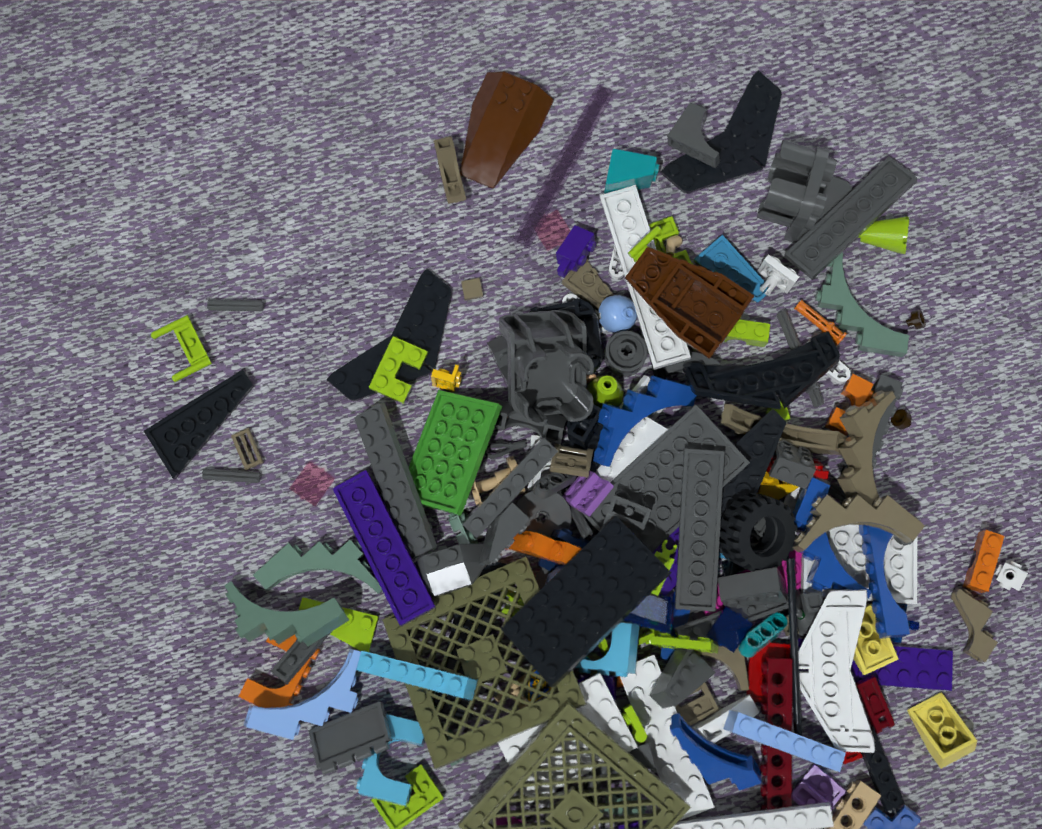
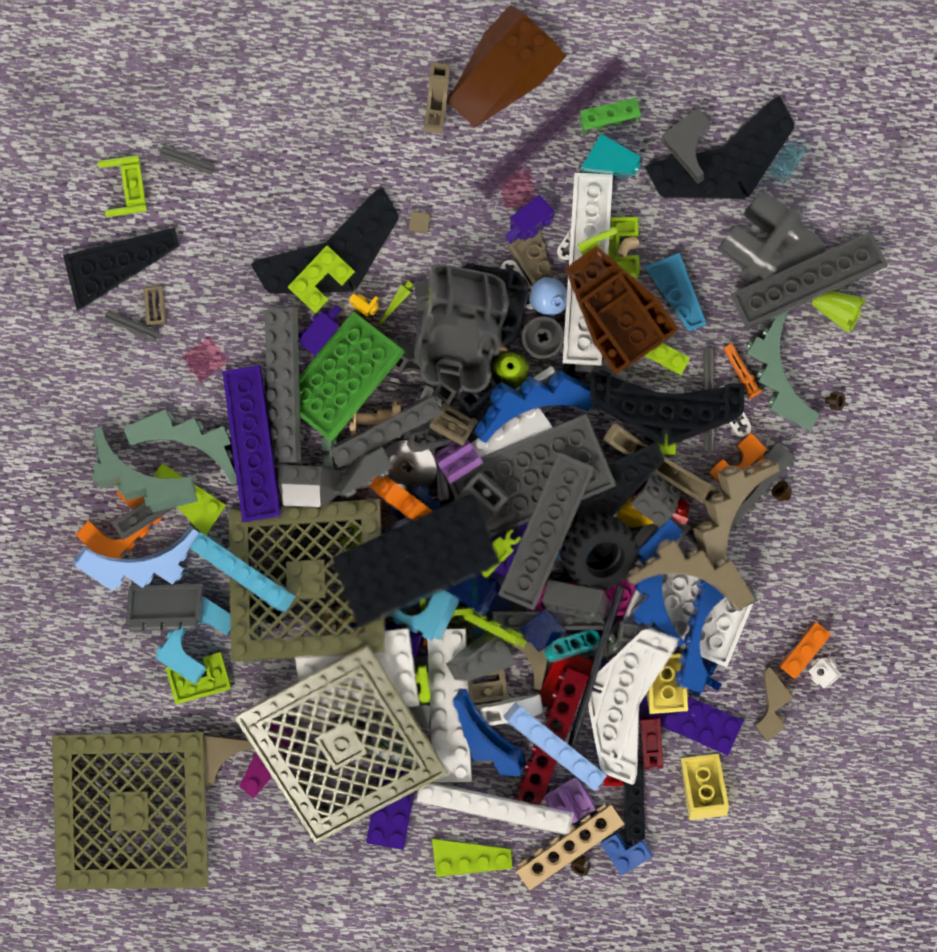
camera: 20 degrees right, 10 degrees up
white plate [757,254,799,296] -> none
none -> dark purple hinge [298,305,342,356]
none -> lime piece [379,280,414,325]
none -> bright green window [578,97,641,136]
none -> clear light blue bracket [769,141,808,183]

